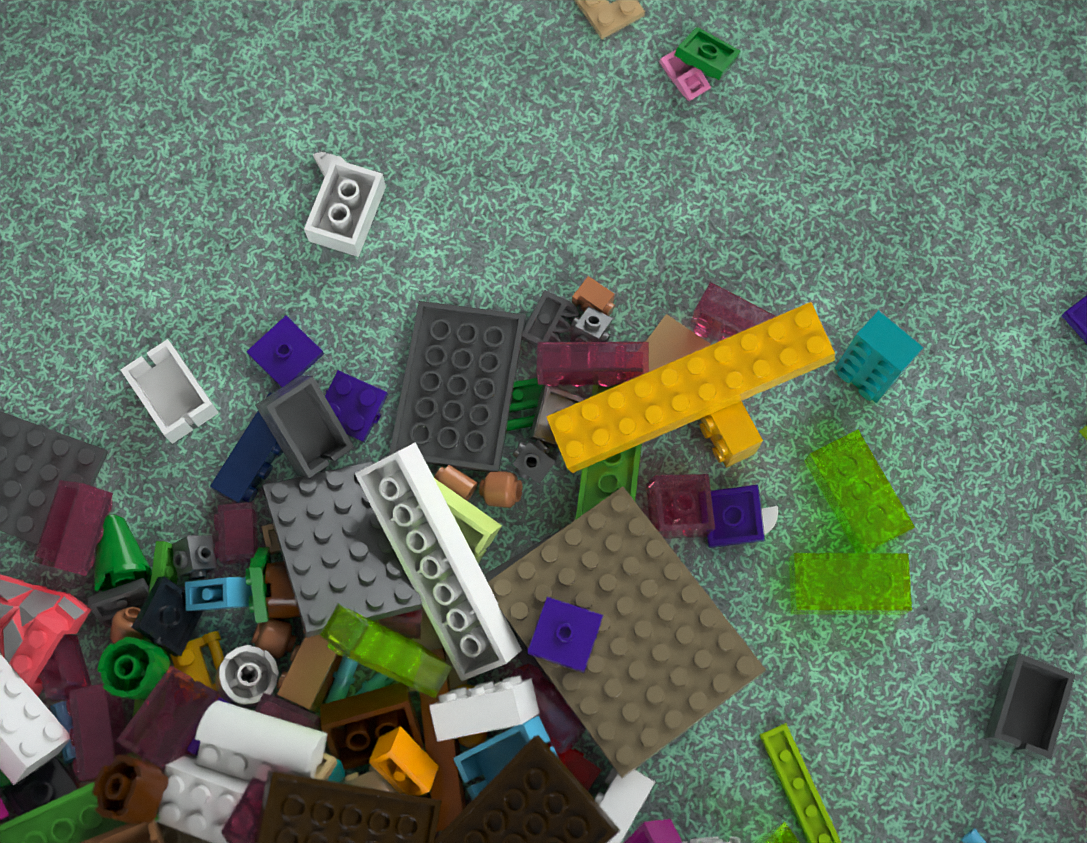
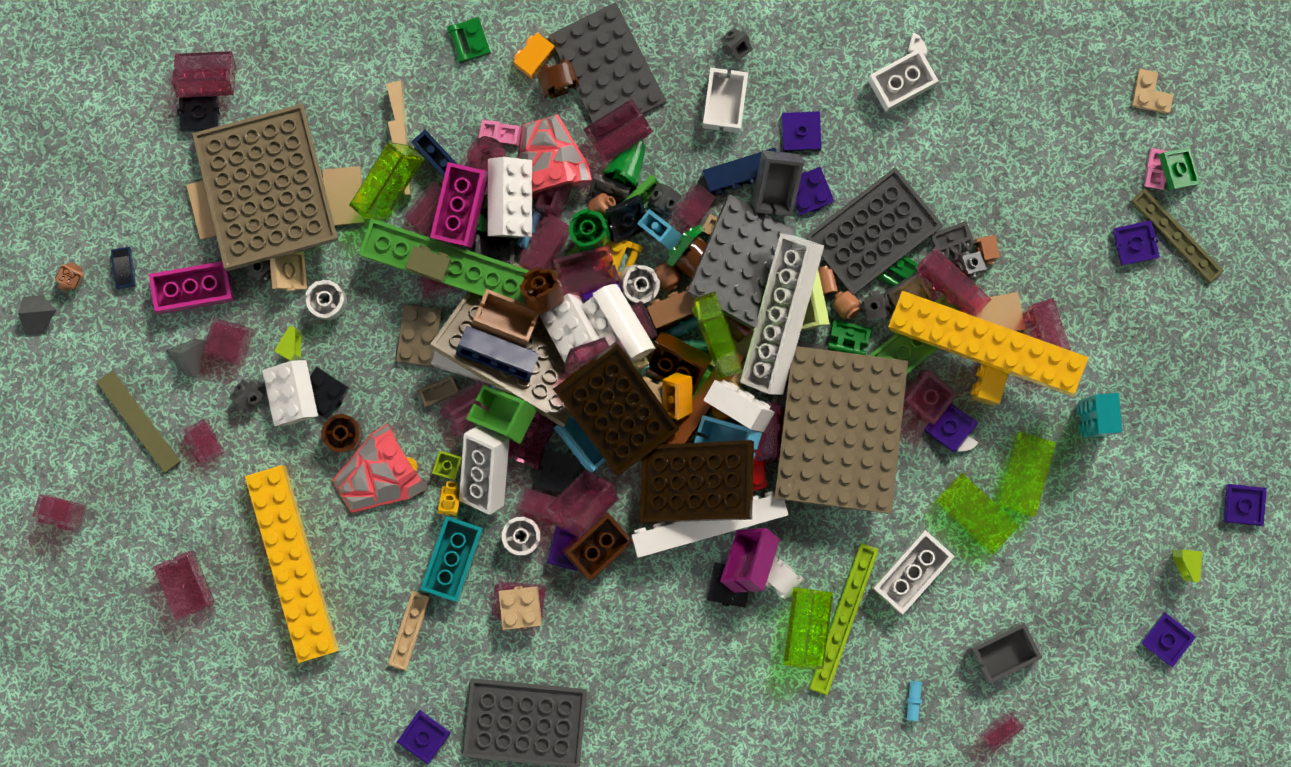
camera: 45 degrees right, 10 degrees up
dark purple plate [527,597,603,673] -> none
none -> dark grey brick [720,28,753,61]
none -> green plate [827,320,871,355]
none -> white brick [872,530,955,614]
none -> dark purple plate [1112,220,1160,266]
none -> olive tile [1130,188,1224,284]

